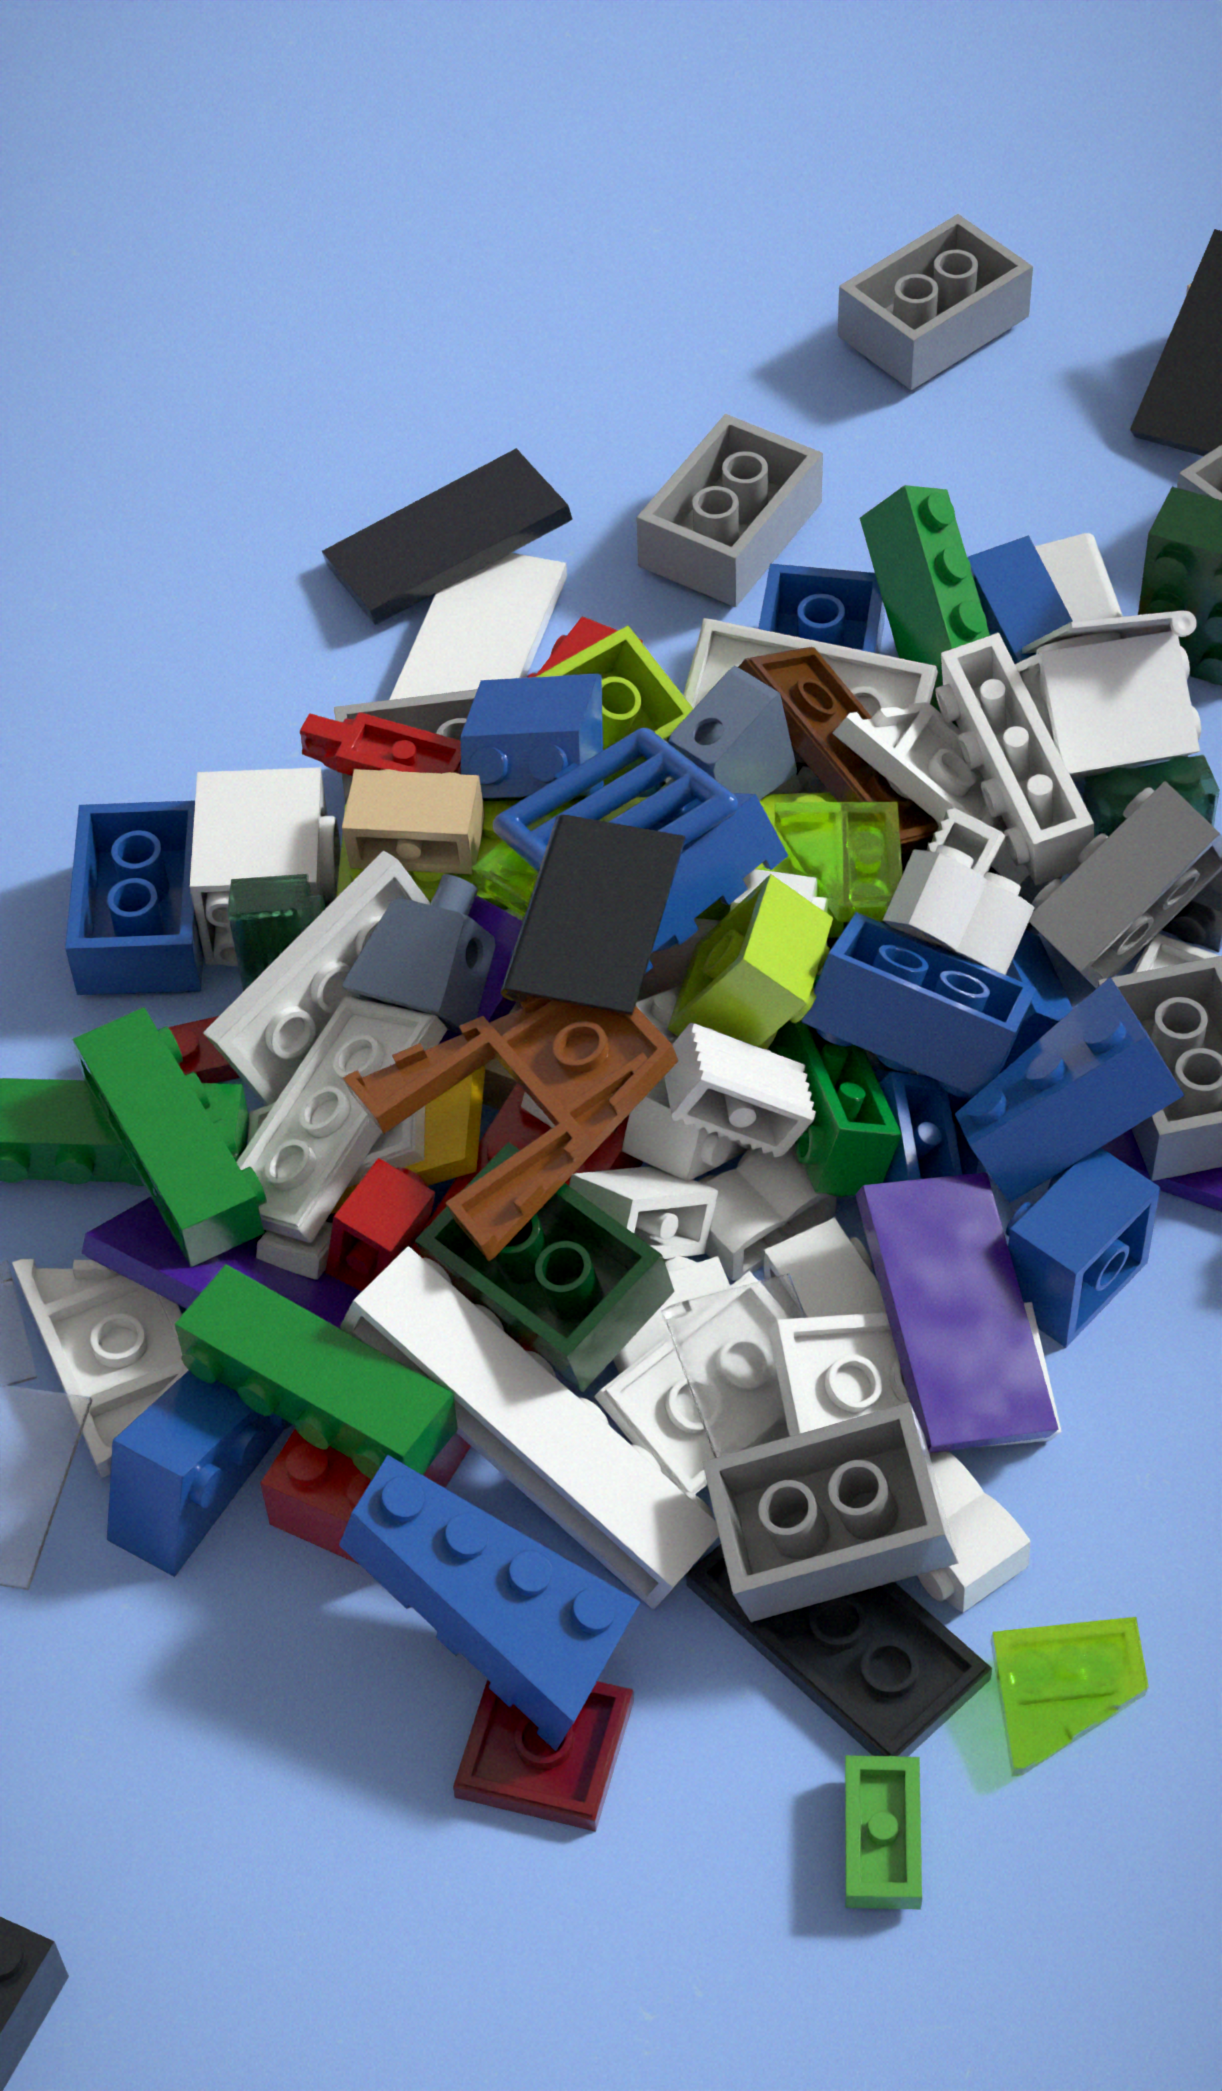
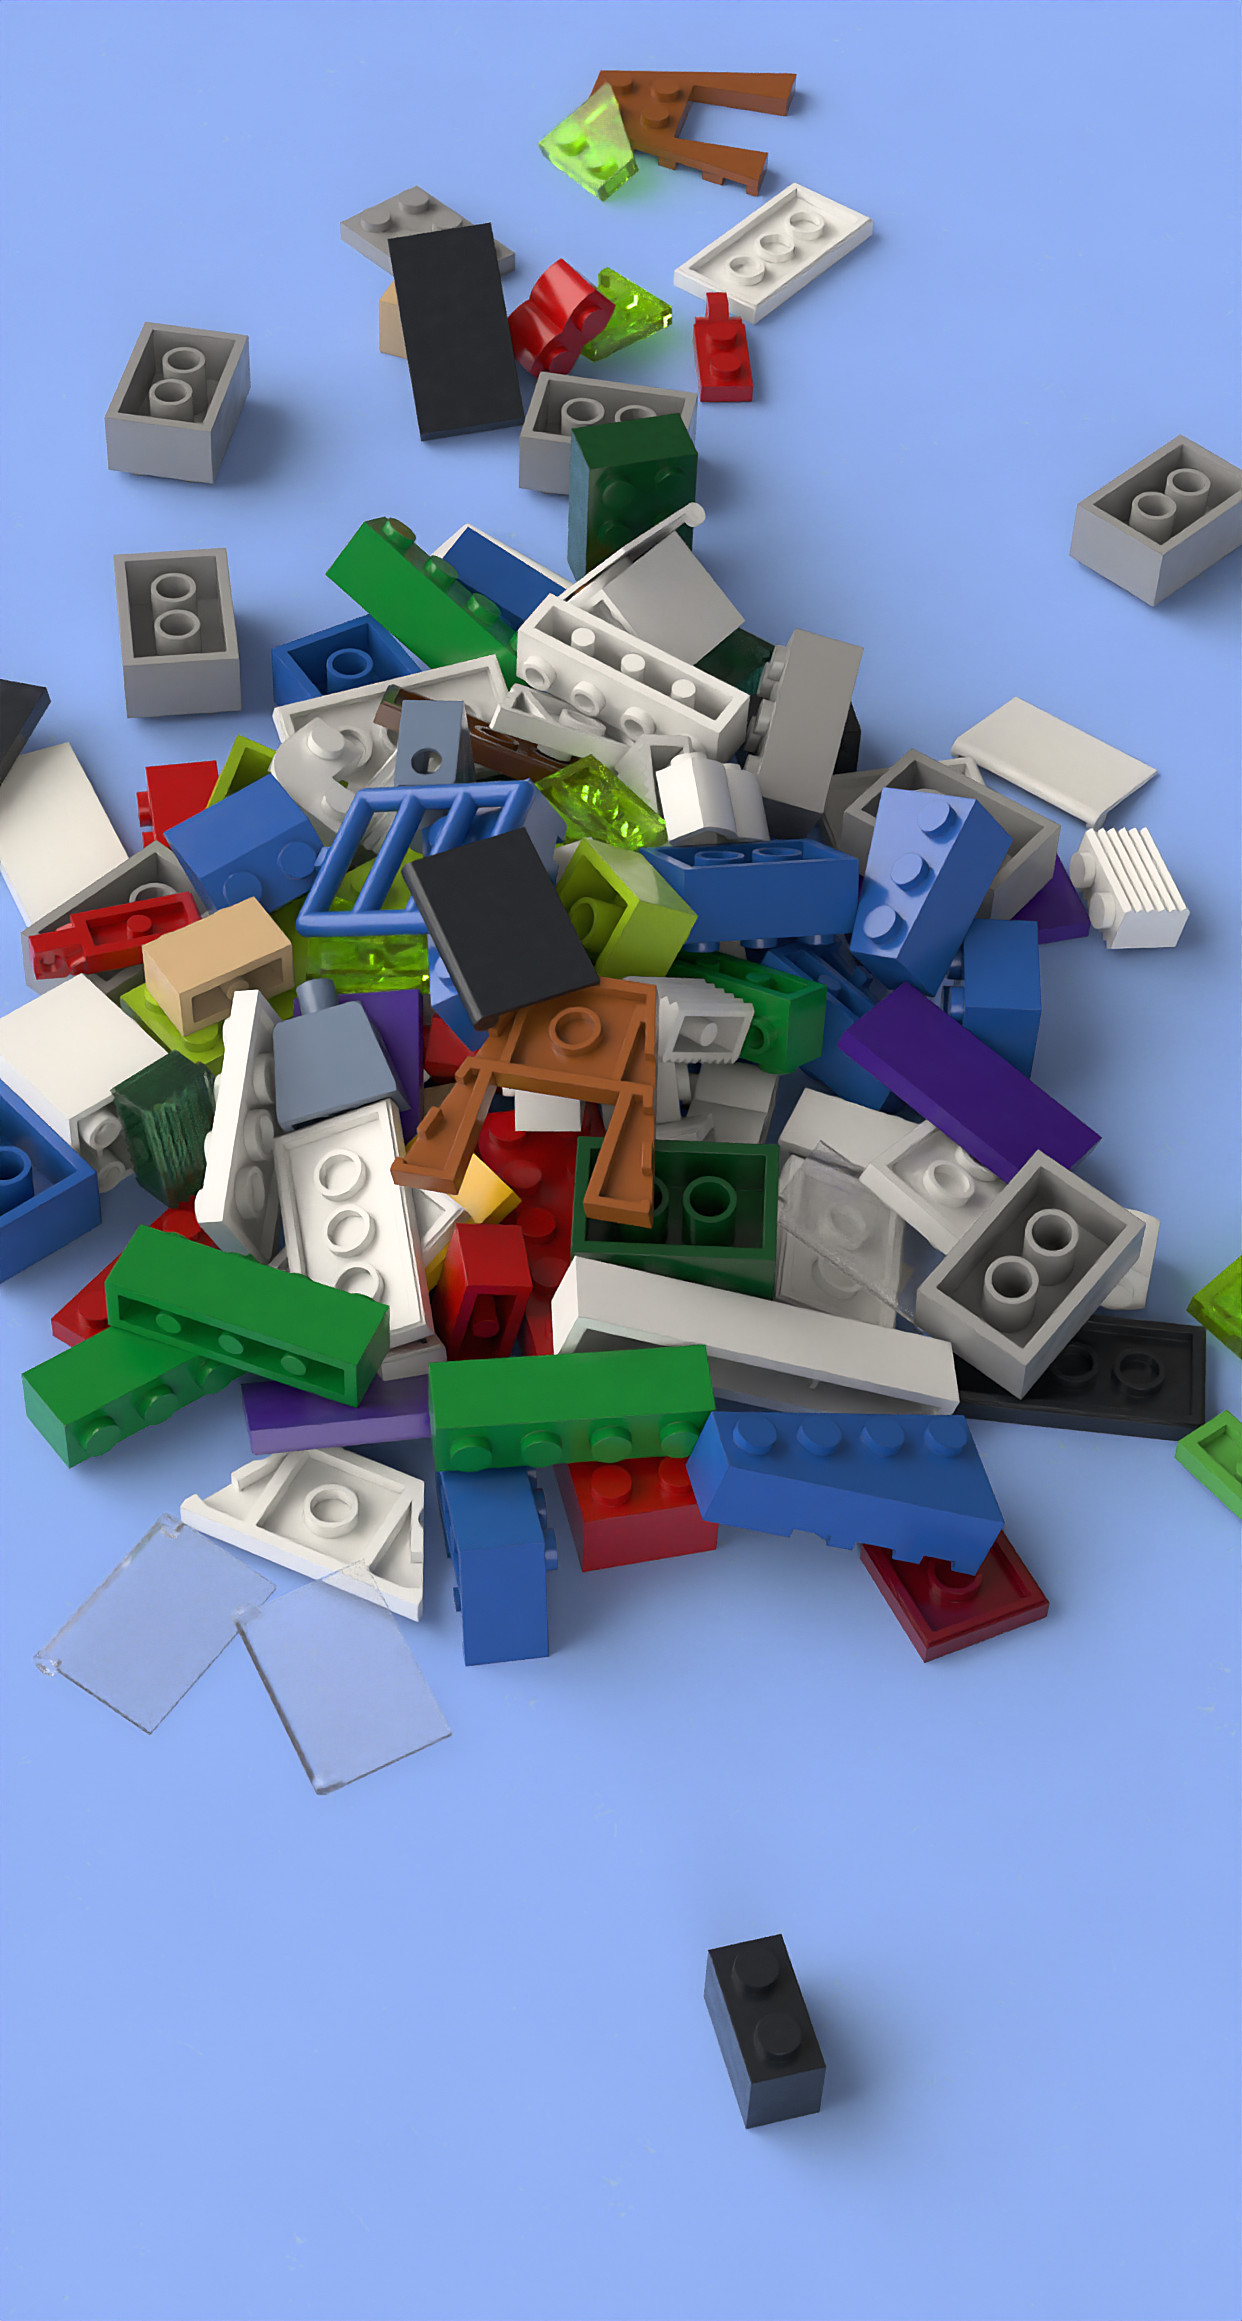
camera: 45 degrees left, 5 degrees down
none -> white plate [267,716,379,847]

